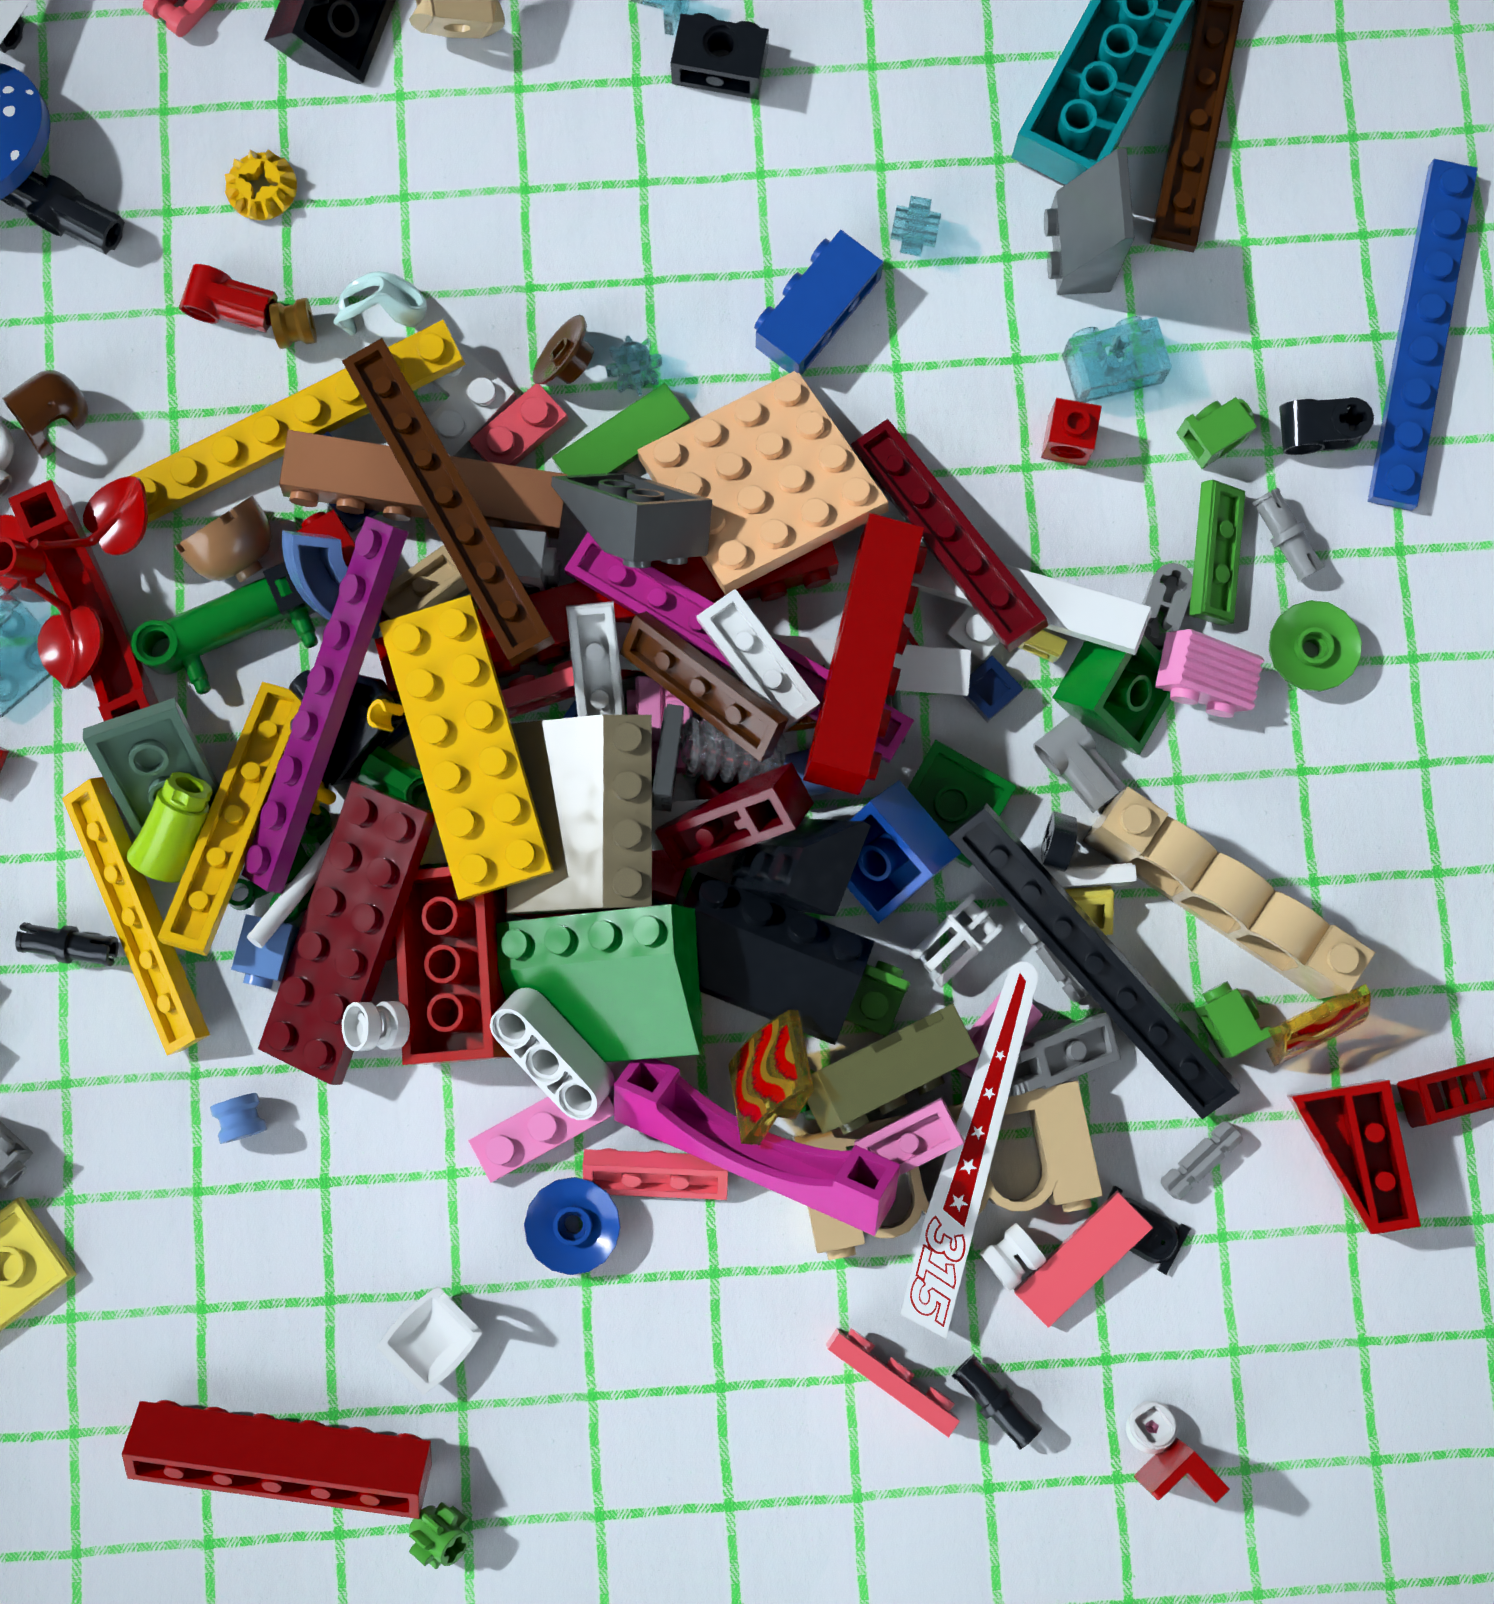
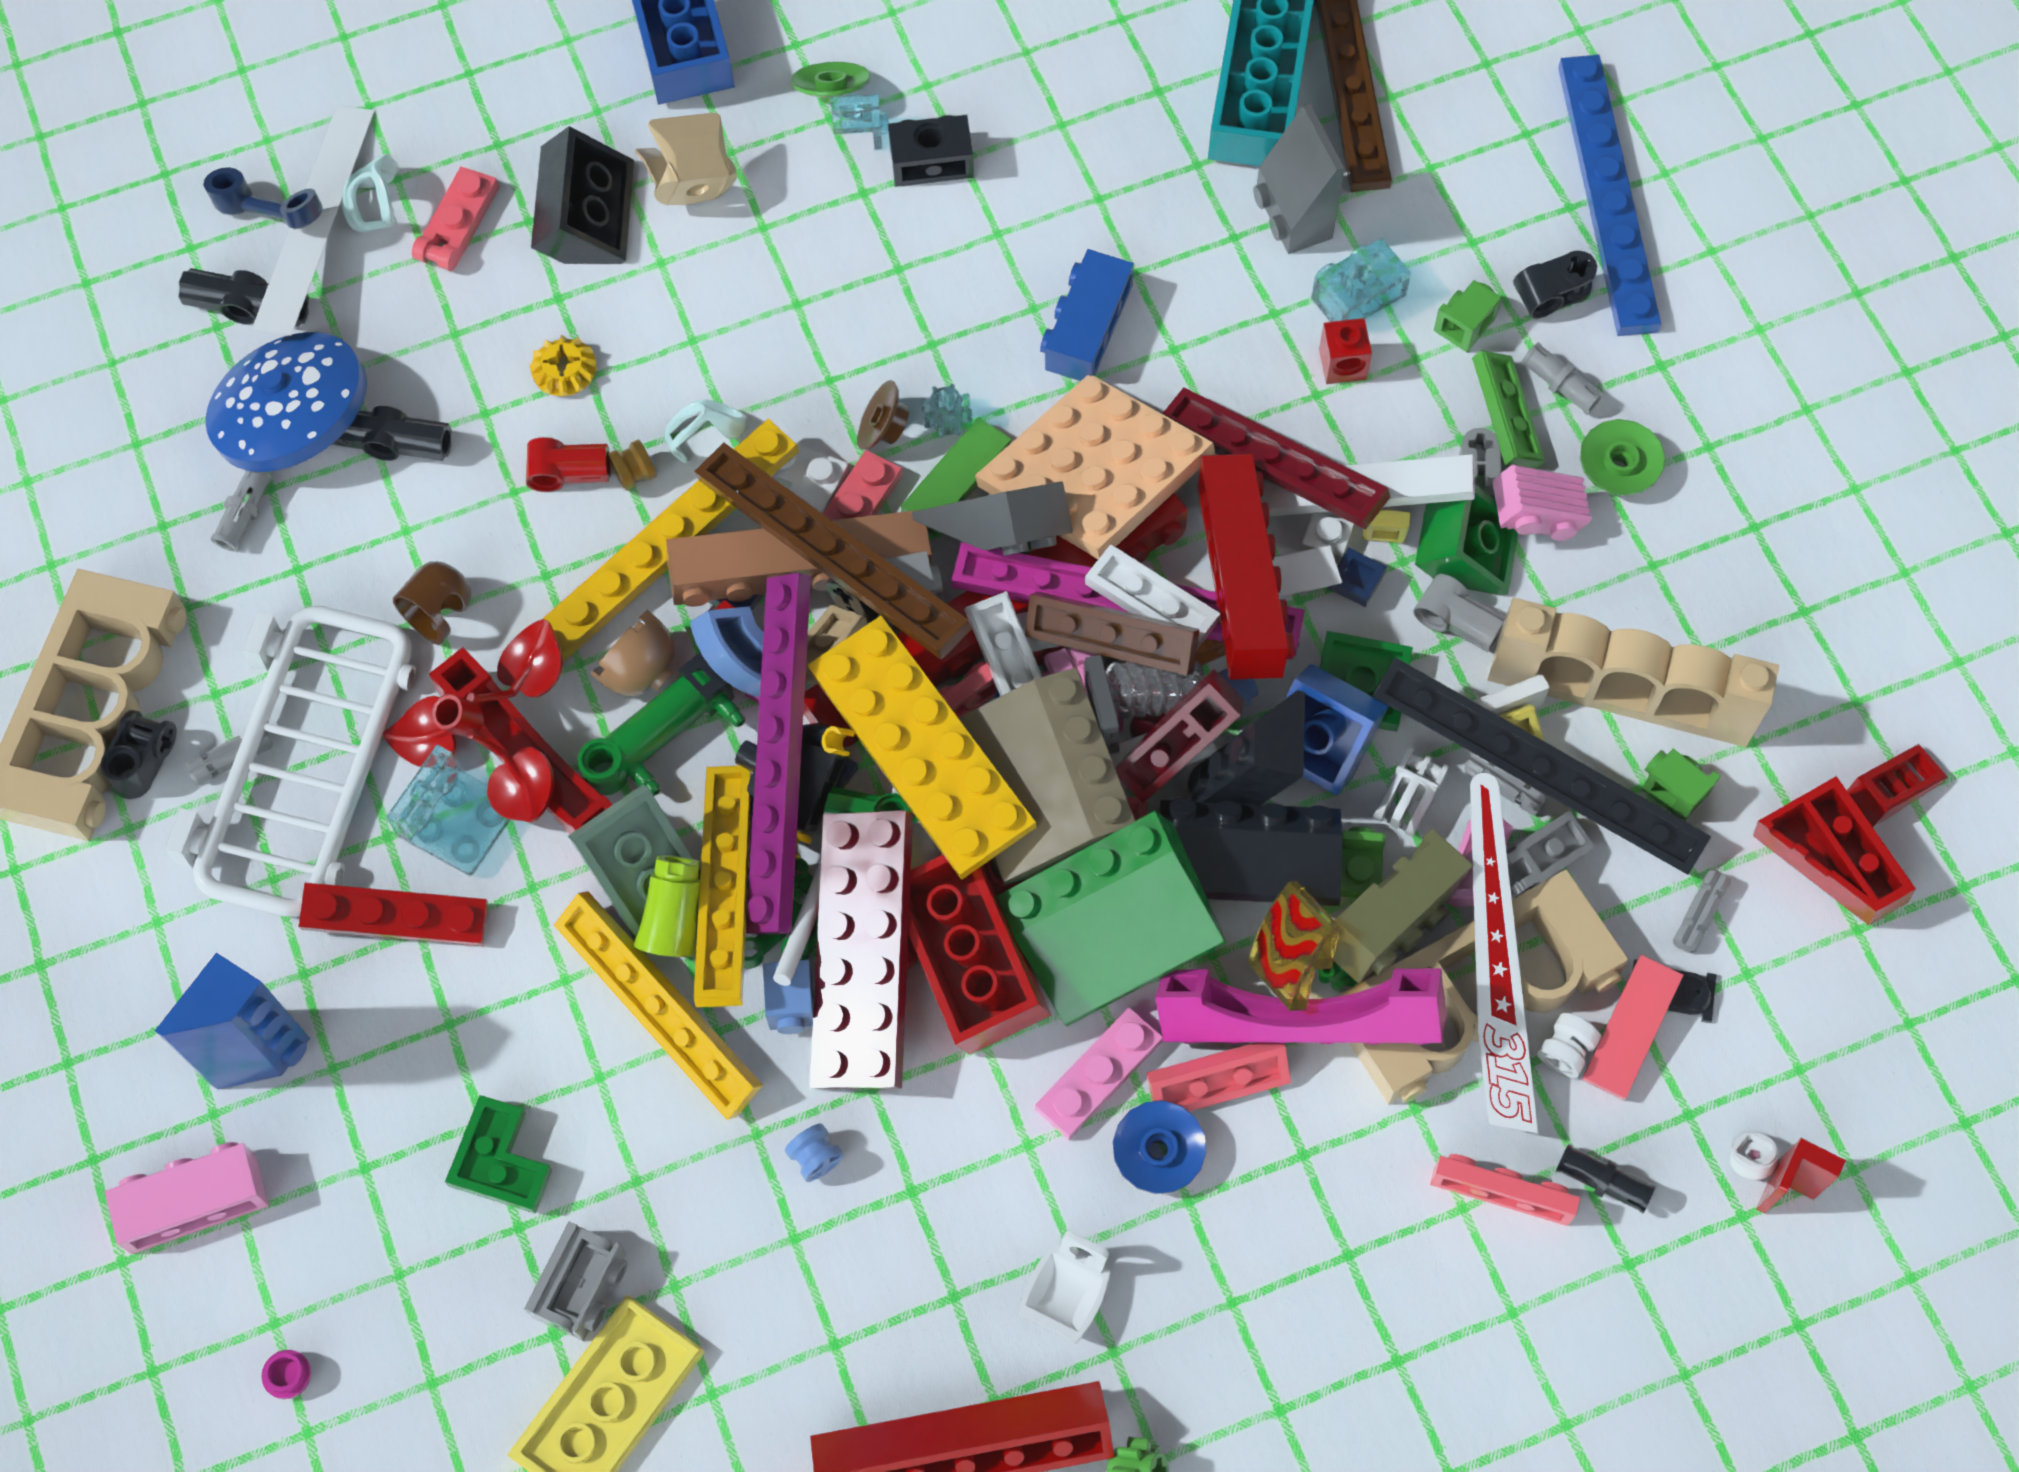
camera: 15 degrees left, 15 degrees down
black pin [15,922,119,966] -> none
white wheel [342,1001,410,1051] -> none
white beam [490,988,615,1120] -> none
bright pink plate [854,1097,965,1176] -> none
clear light blue gear [890,196,941,257] -> none
black beam [1041,811,1078,872] -> none
clear yellow slope [1266,984,1371,1067] -> none

